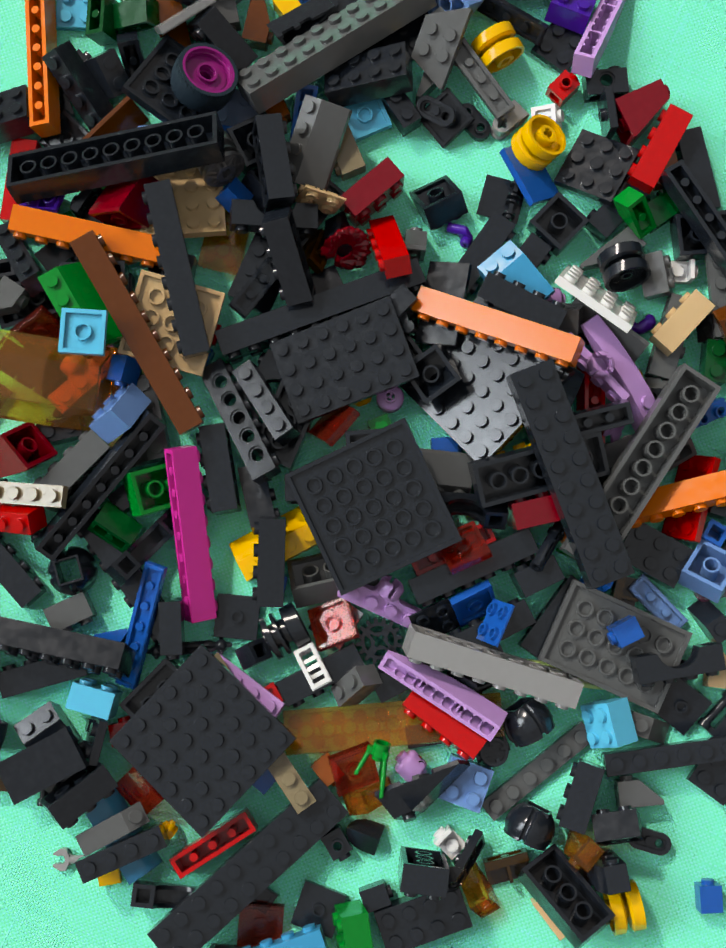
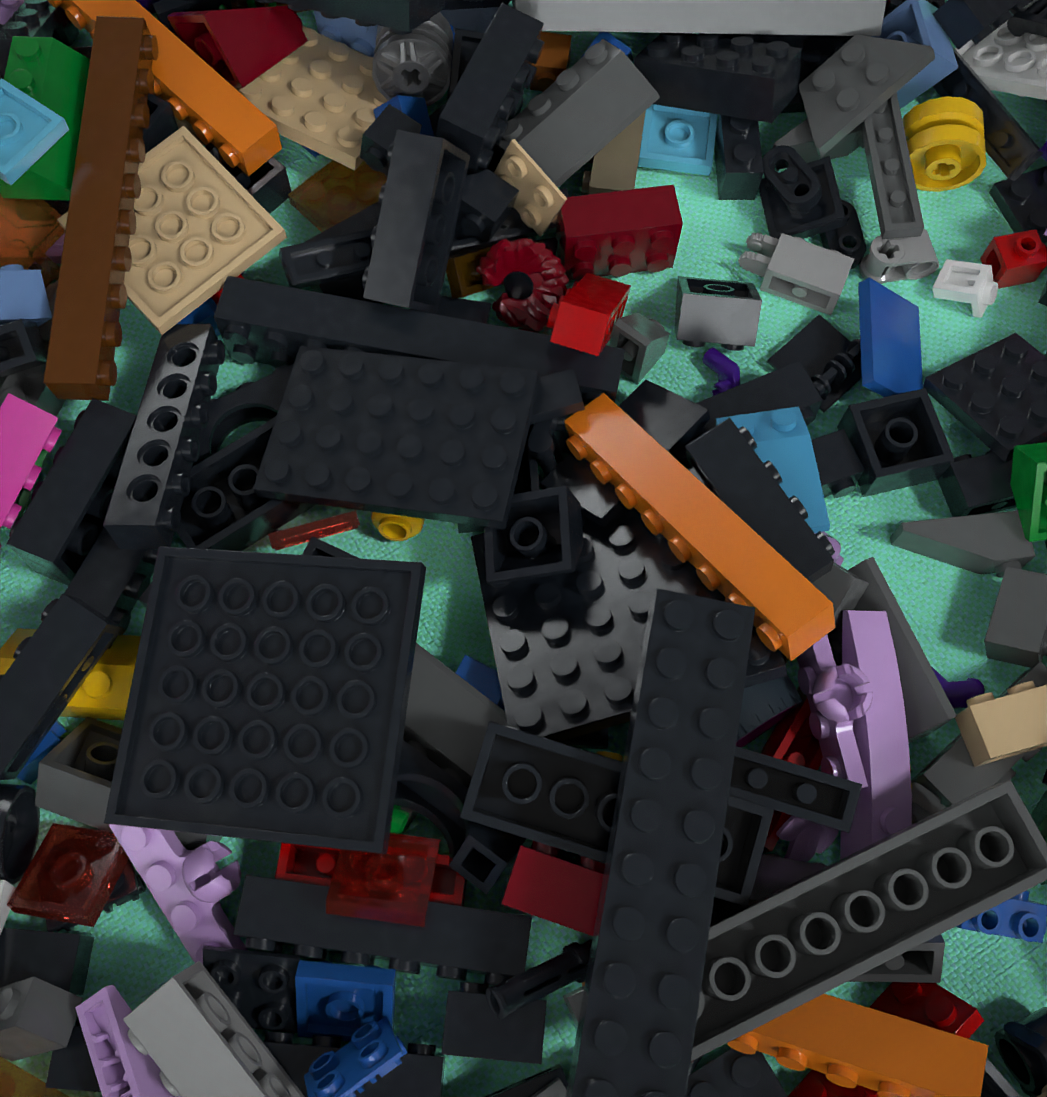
camera: 30 degrees right, 15 degrees down
blue brick [106,354,141,388] -> none
black brick [141,179,211,359] -> none
brick [232,359,301,446] -> none
black gear [356,617,402,664] -> none
lavender head [376,387,404,413] -> none
yellow wheel [511,114,566,171] -> none
white plate [554,265,638,333] -> none
black wheel [597,241,651,292] -> none
none -> light grey hinge [738,232,854,316]

